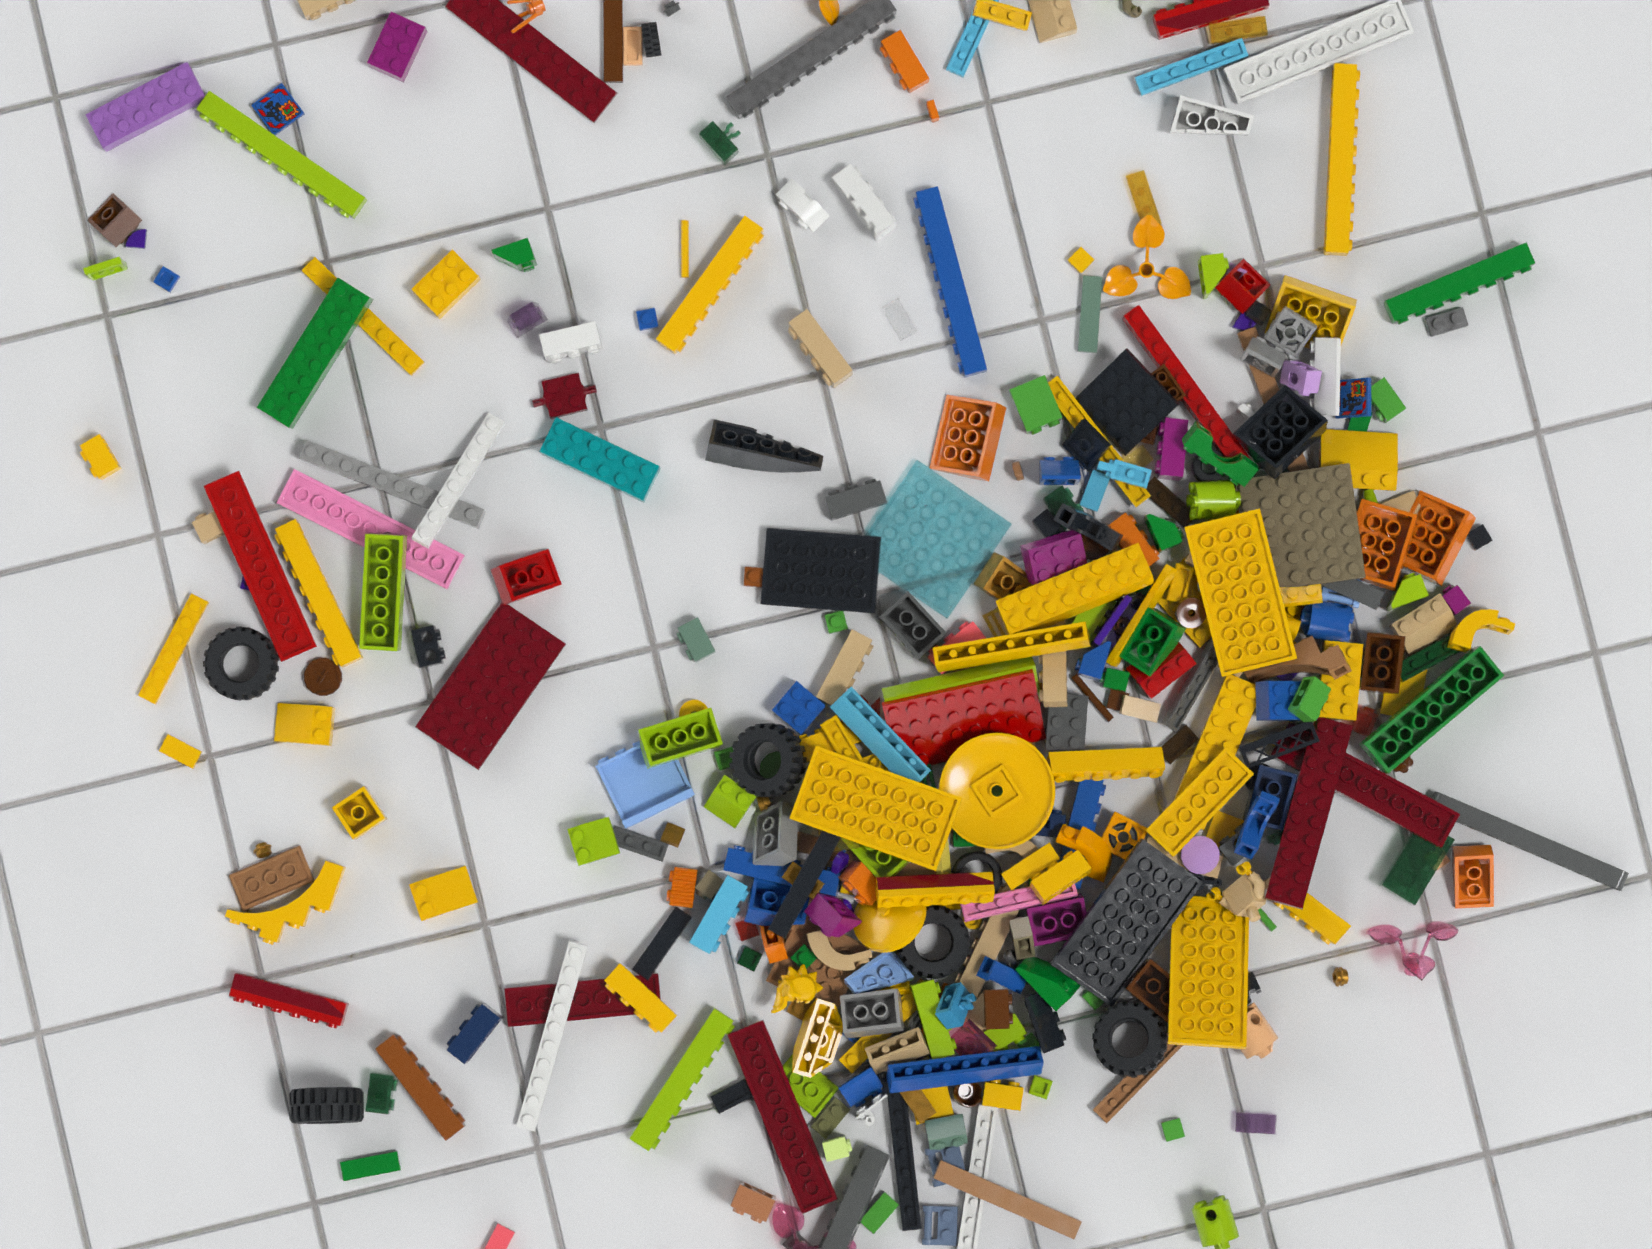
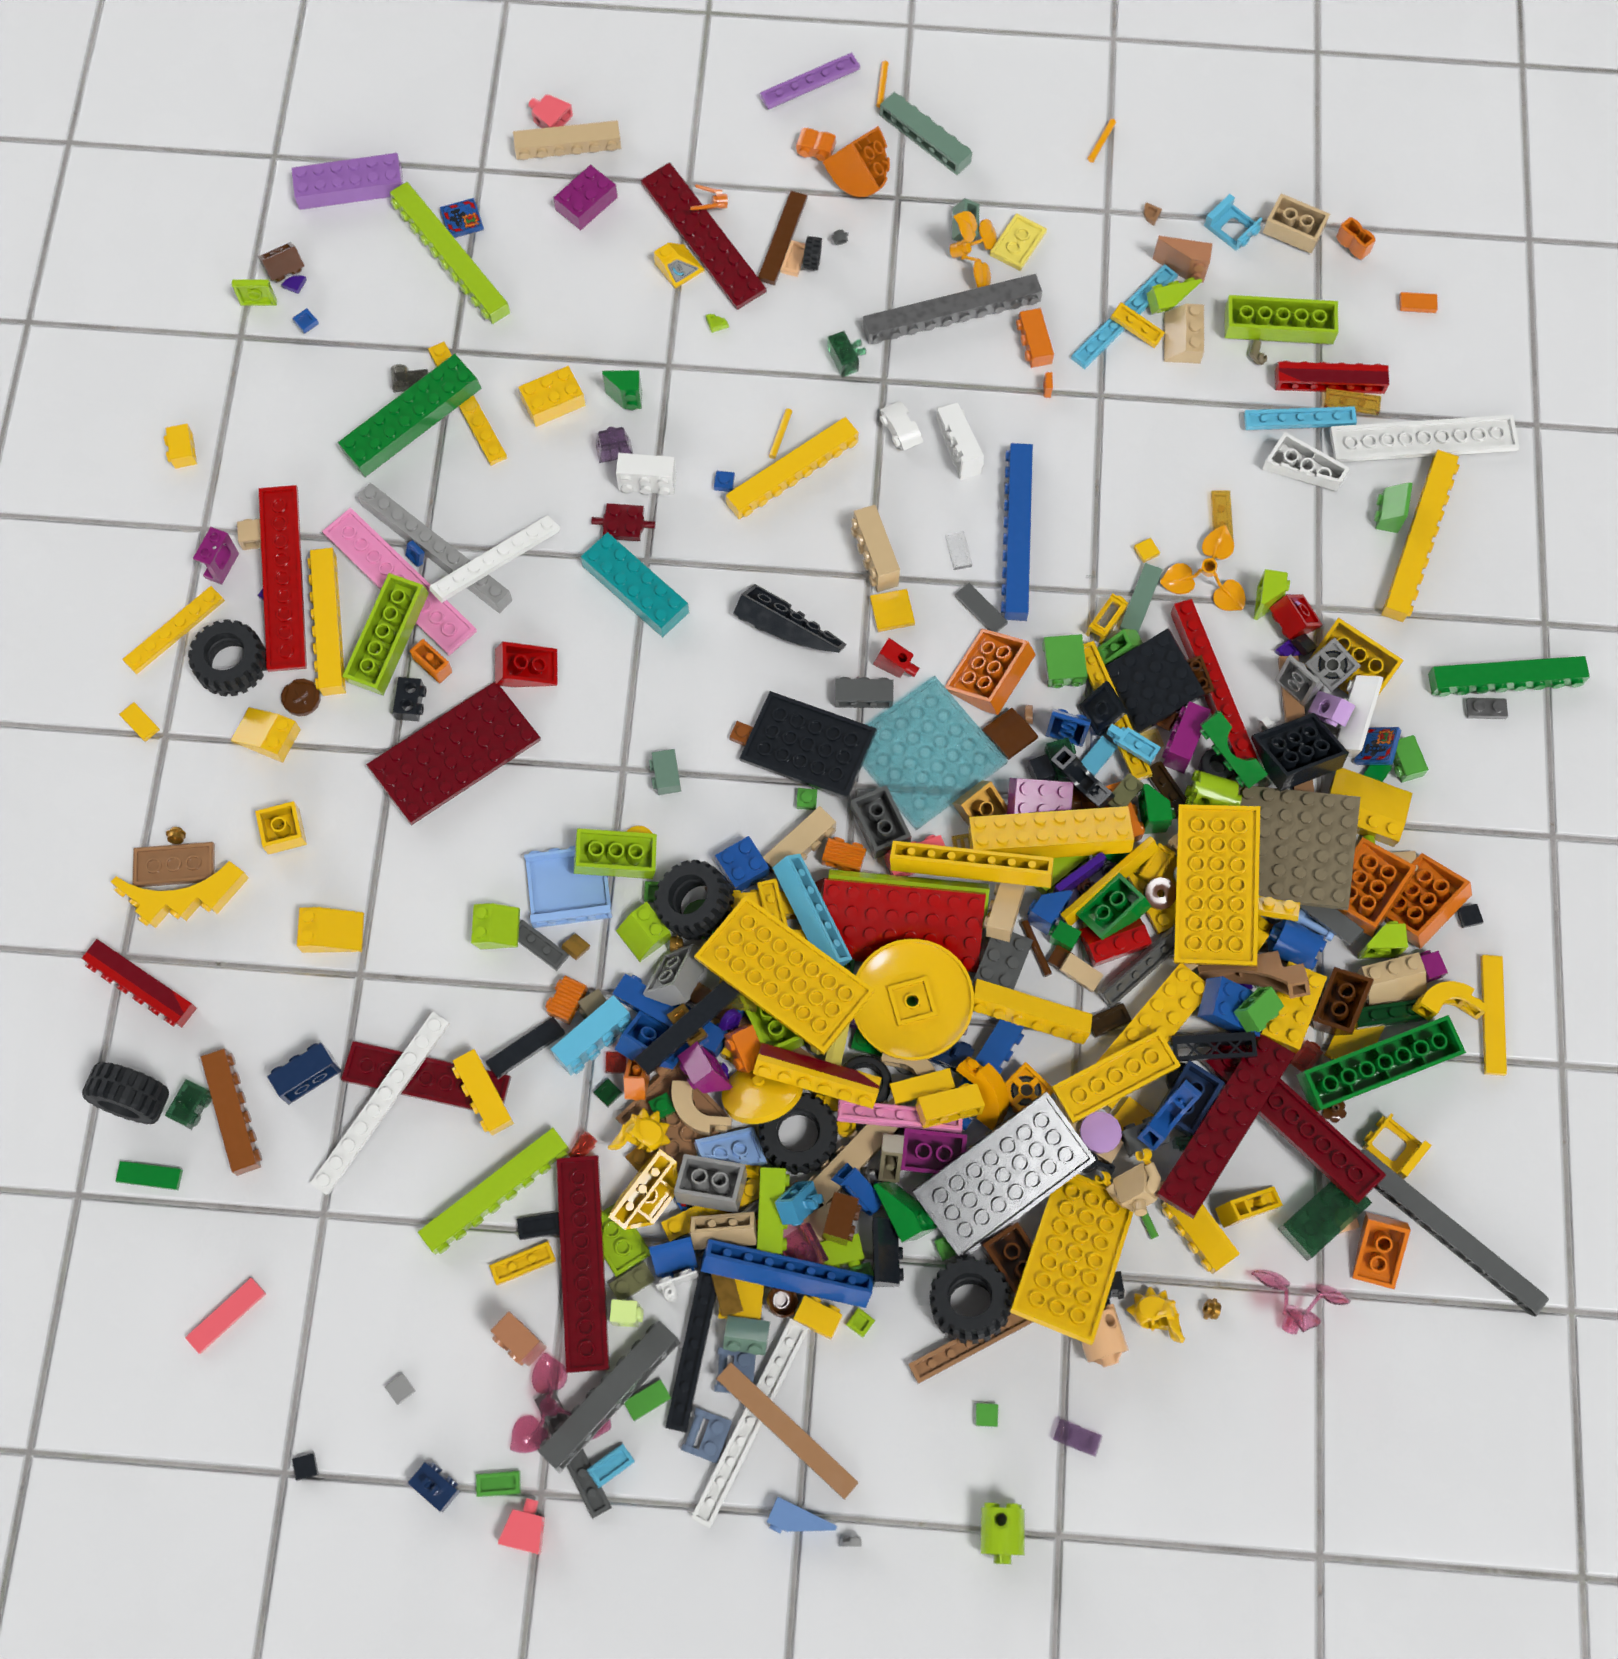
camera: 15 degrees right, 15 degrees down
none -> magenta window [193,527,239,585]
none -> clear smoke plate [391,364,429,392]
none -> blue tile [405,540,425,567]
none -> orange brick [410,639,452,683]
none -> yellow tile [489,1241,556,1286]
none -> clear red cone [568,1131,598,1157]
none -> yellow slope [653,243,704,289]
none -> lime tile [706,314,729,333]
none -> orange brick [822,837,866,872]
none -> yellow tile [870,589,915,632]
none -> red torso [873,638,920,678]
none -> dark grey tile [955,583,1008,632]
none -> reddish brown slope [982,708,1038,760]
none -> yellow window [1086,593,1128,645]
none -> bright green slope [1097,629,1143,666]
none -> olive plate [1107,773,1143,807]
none -> yellow head [1126,1287,1185,1343]
none -> yellow slope [1215,1186,1283,1228]
none -> yellow window [1362,1113,1432,1179]
none -> bright green slope [1374,482,1413,533]
none -> yellow tile [1480,955,1507,1076]

